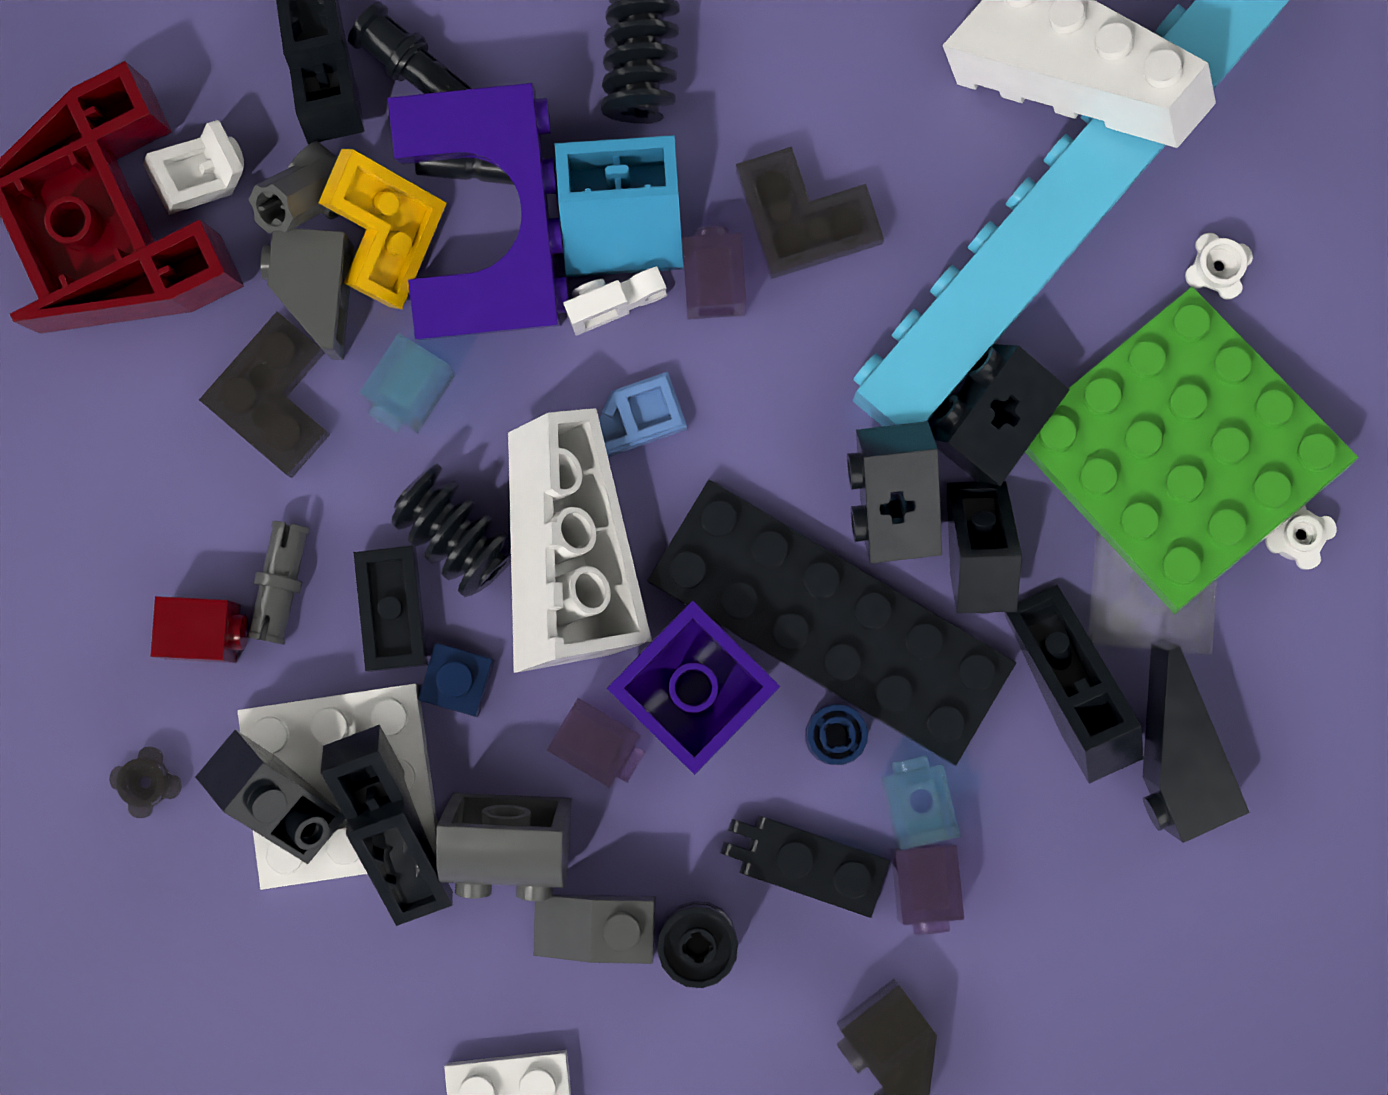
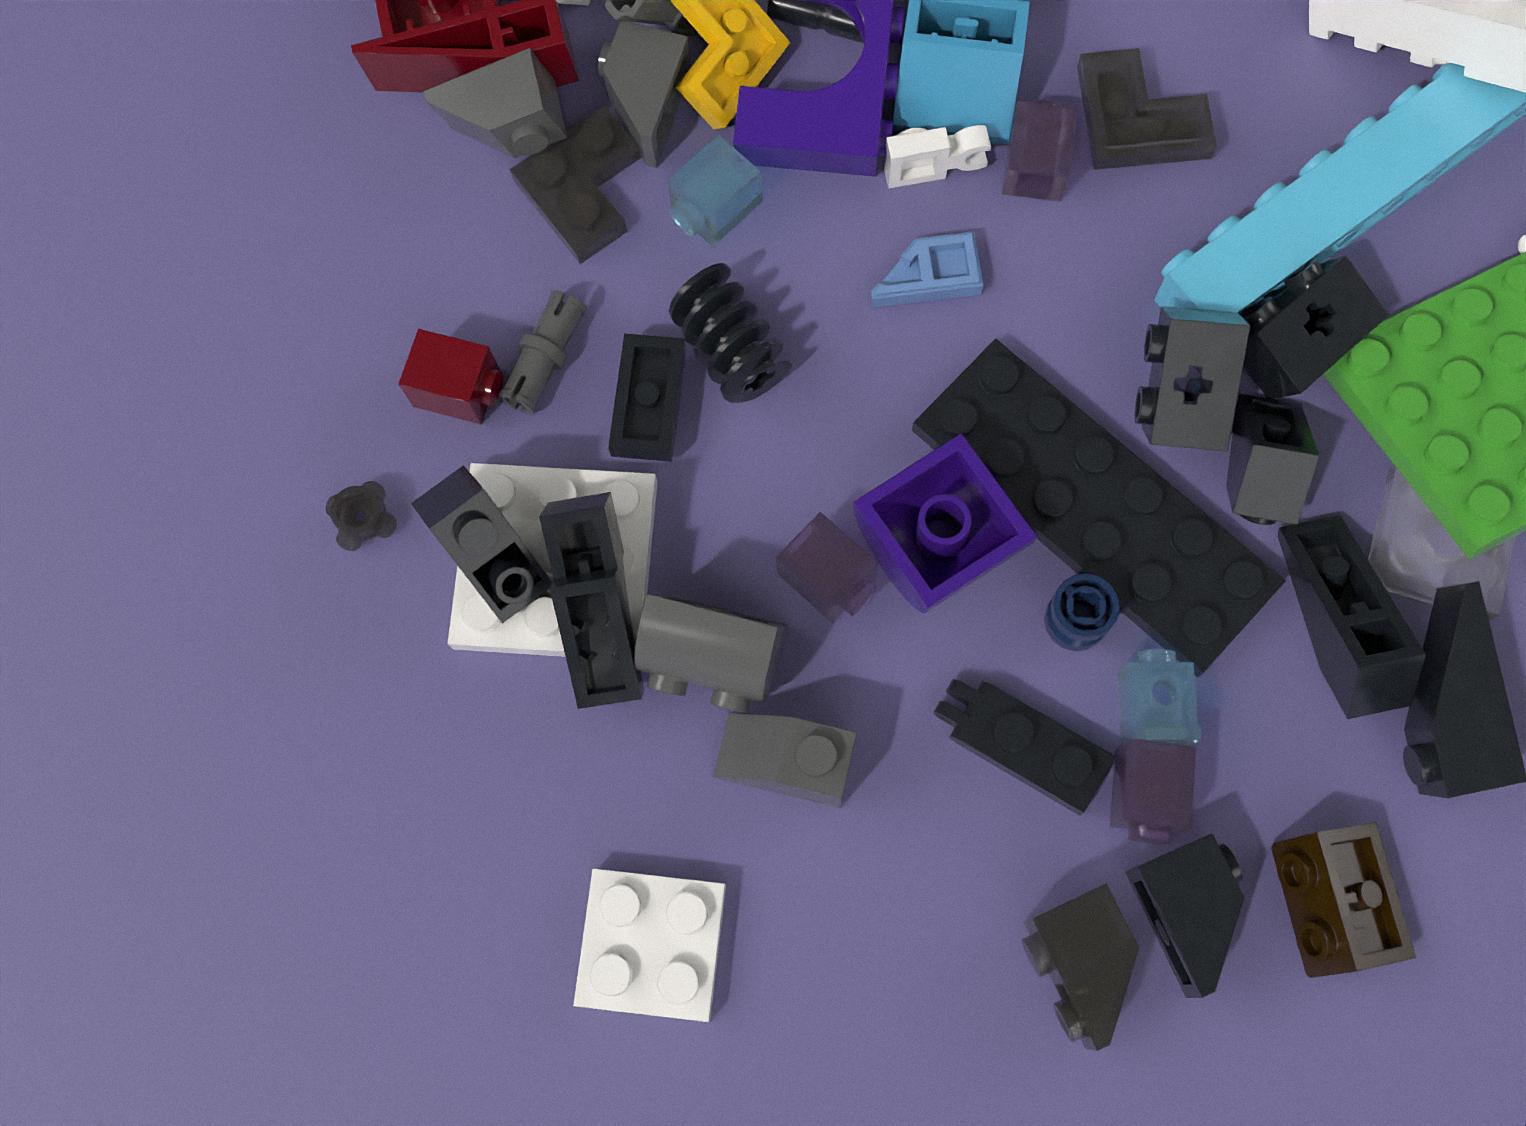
camera: 15 degrees right, 10 degrees down
dark blue plate [418,643,495,717] -> none
white wedge [508,408,652,673] -> none
black wheel [657,901,738,988] -> none
none -> dark grey slope [423,48,568,158]
none -> black slope [1125,833,1245,998]
none -> dark brown bracket [1271,822,1416,978]

